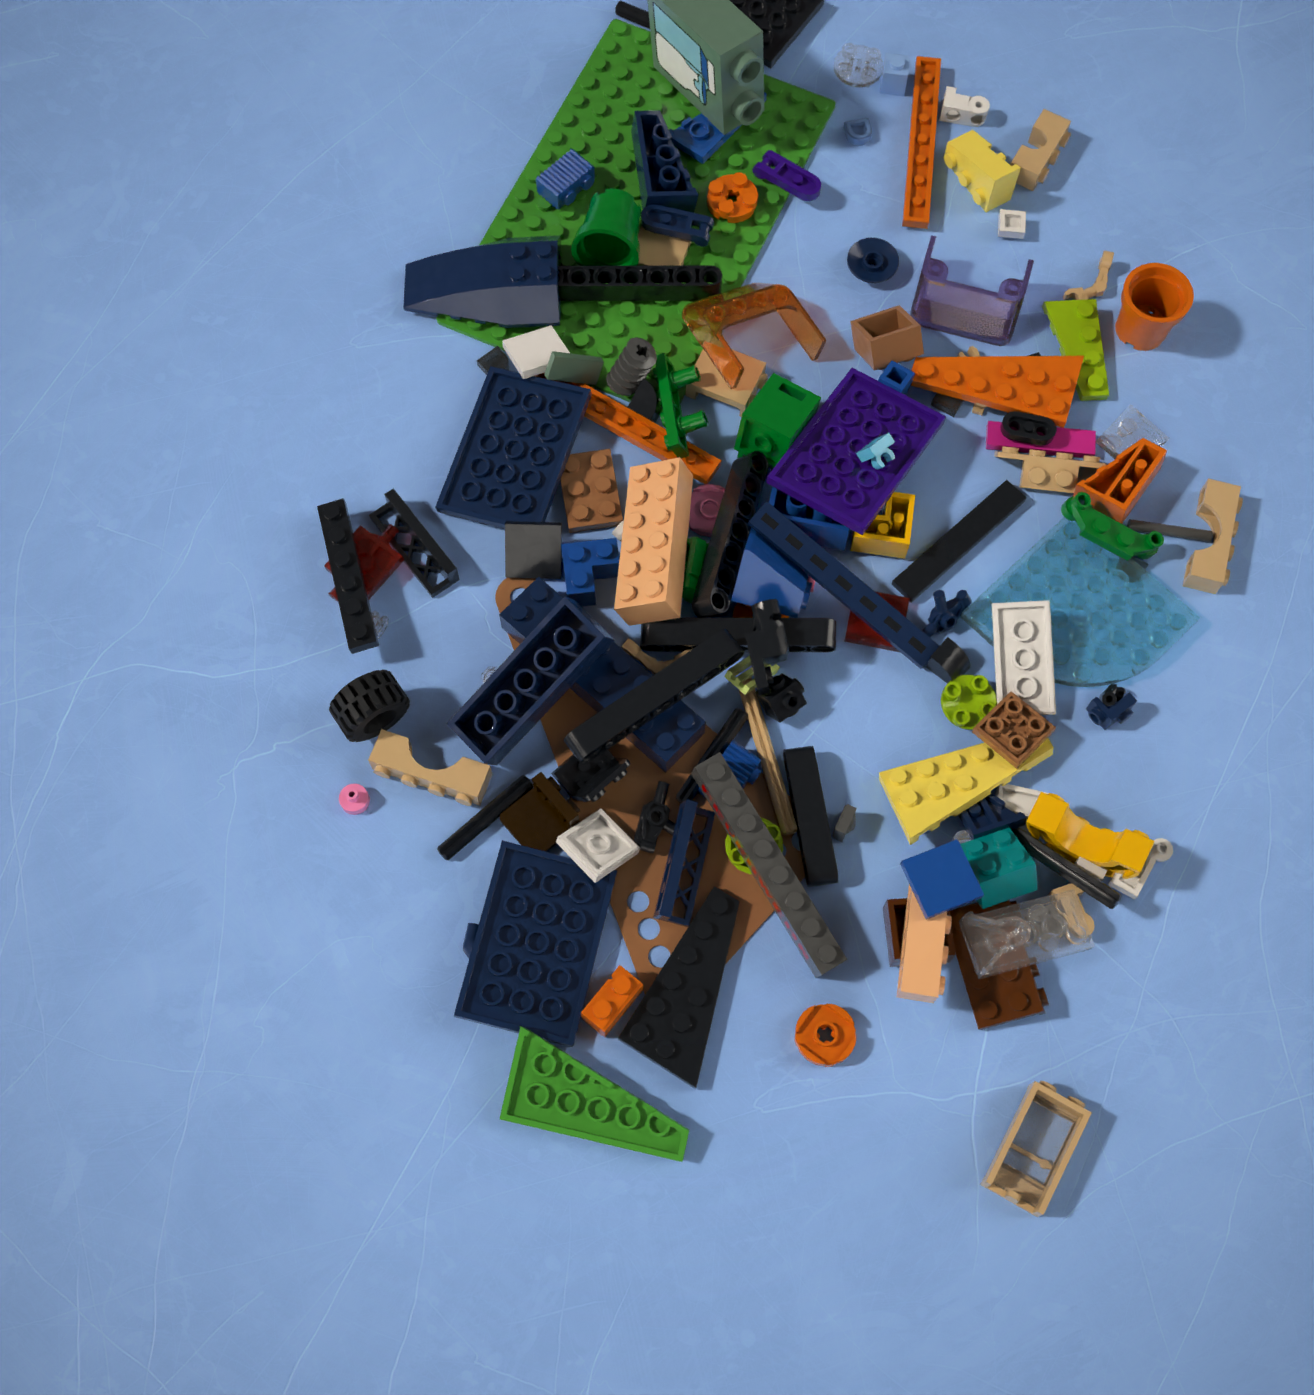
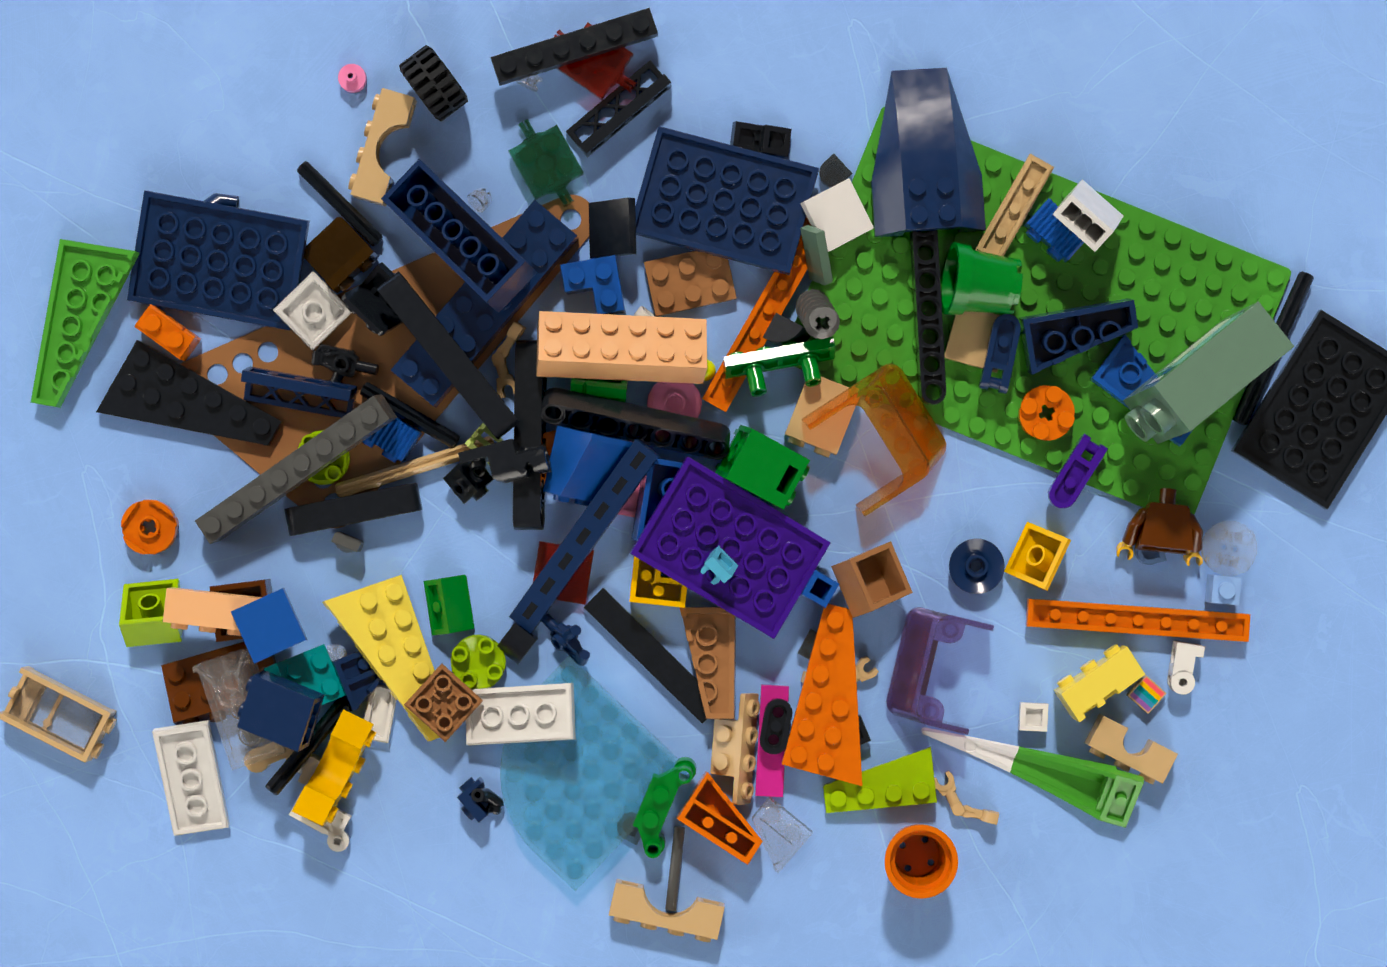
camera: 85 degrees right, 20 degrees up
none -> lime slope [119,579,183,647]
none -> white tile [152,720,230,836]
none -> dark blue brick [237,670,325,752]
none -> green panel [423,575,474,636]
none -> clear green plate [508,119,584,207]
none -> medium nougat wing [680,607,736,719]
none -> black slope [730,121,792,157]
none -> bright green plate [921,727,1144,828]
none -> tan tile [975,154,1054,256]
none -> yellow slope [1004,522,1071,591]
none -> white brick [1053,179,1123,251]
none -> reddish brown torso [1116,488,1203,566]
none -> tile [1126,675,1167,714]

